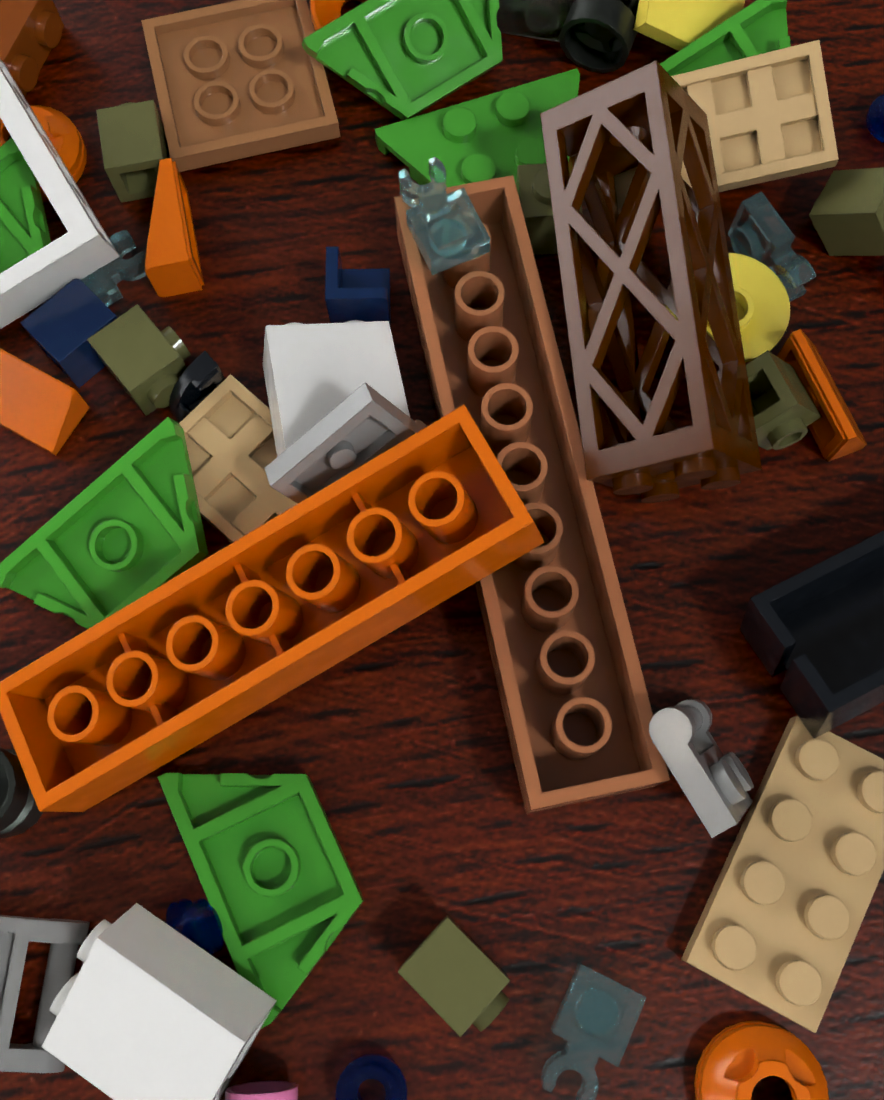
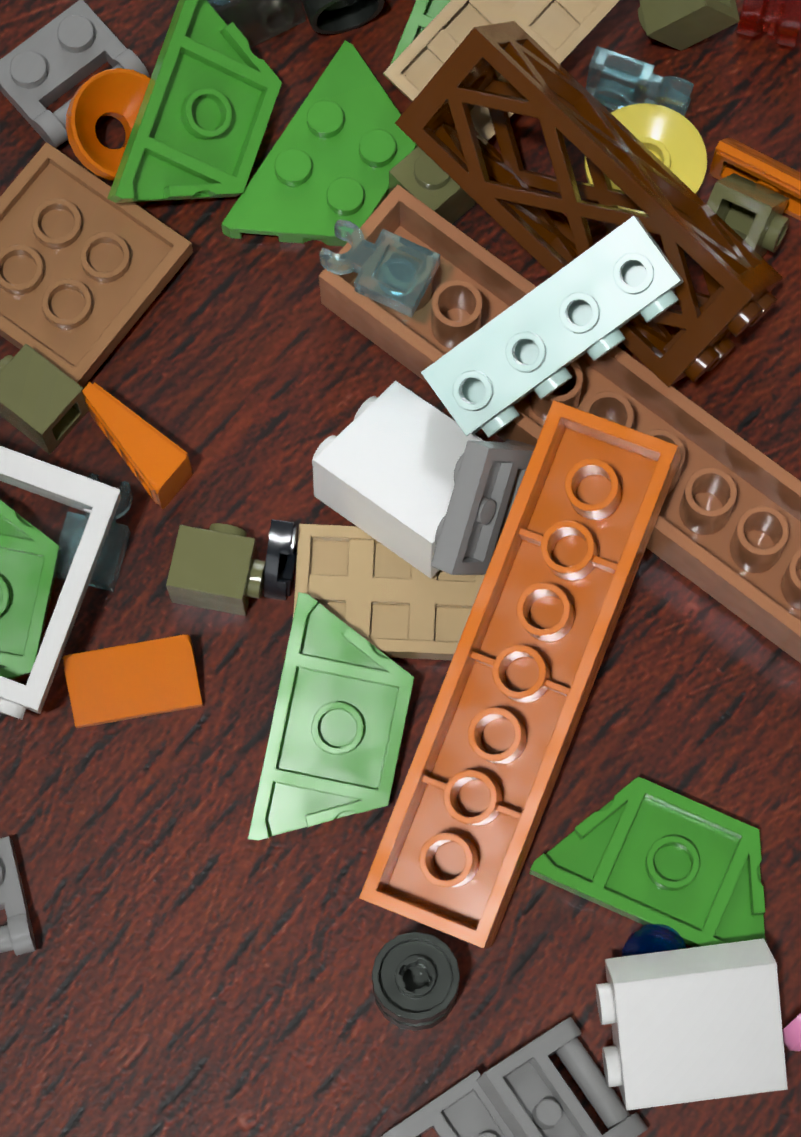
camera: 40 degrees left, 0 degrees up
dark blue panel [20,279,117,388] -> none
dark blue panel [325,246,391,329] -> none
none -> light aqua brick [421,216,684,438]

